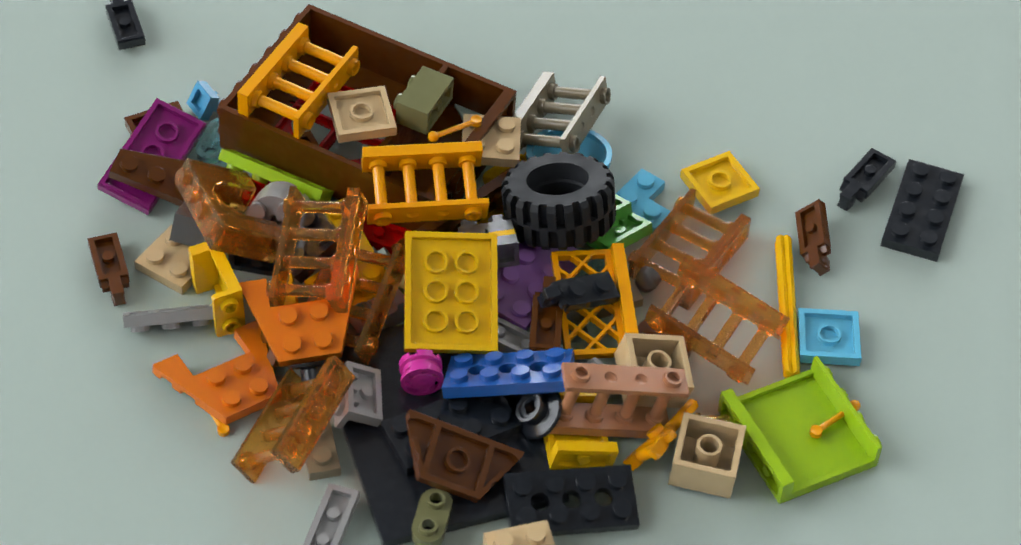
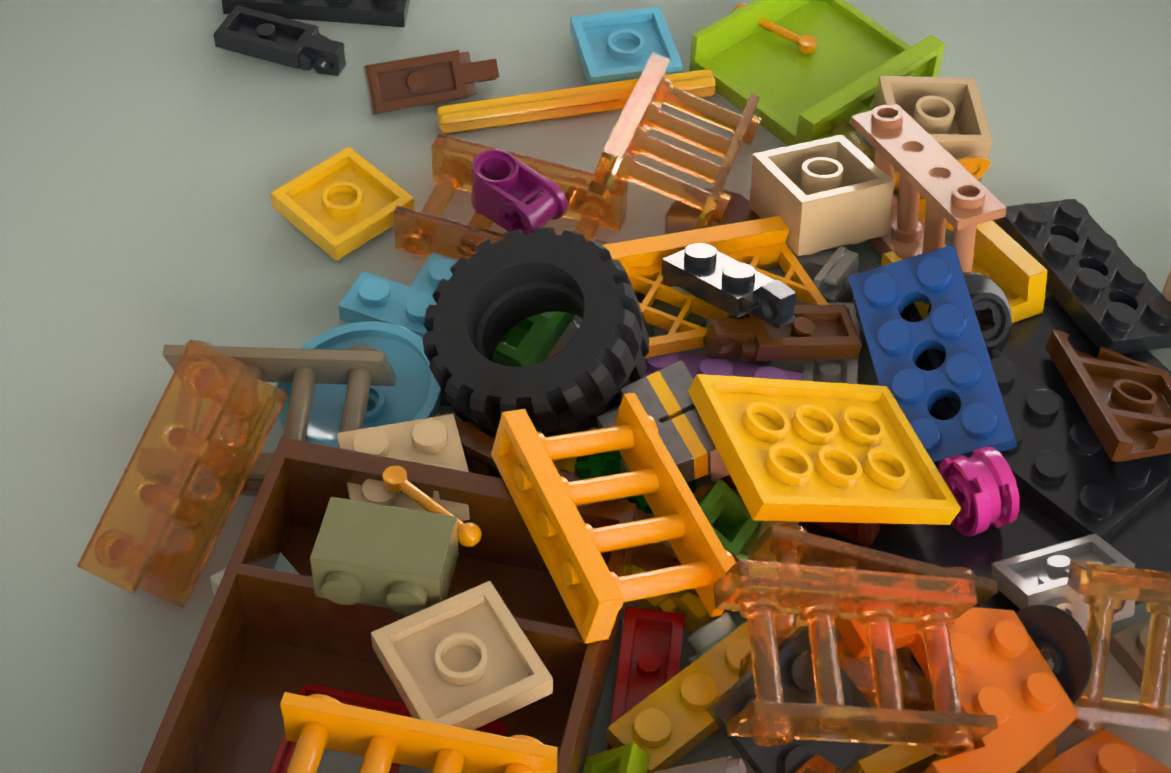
camera: 105 degrees left, 0 degrees up
none -> clear orange fence [77,340,289,608]
none -> magenta piece [471,149,568,234]

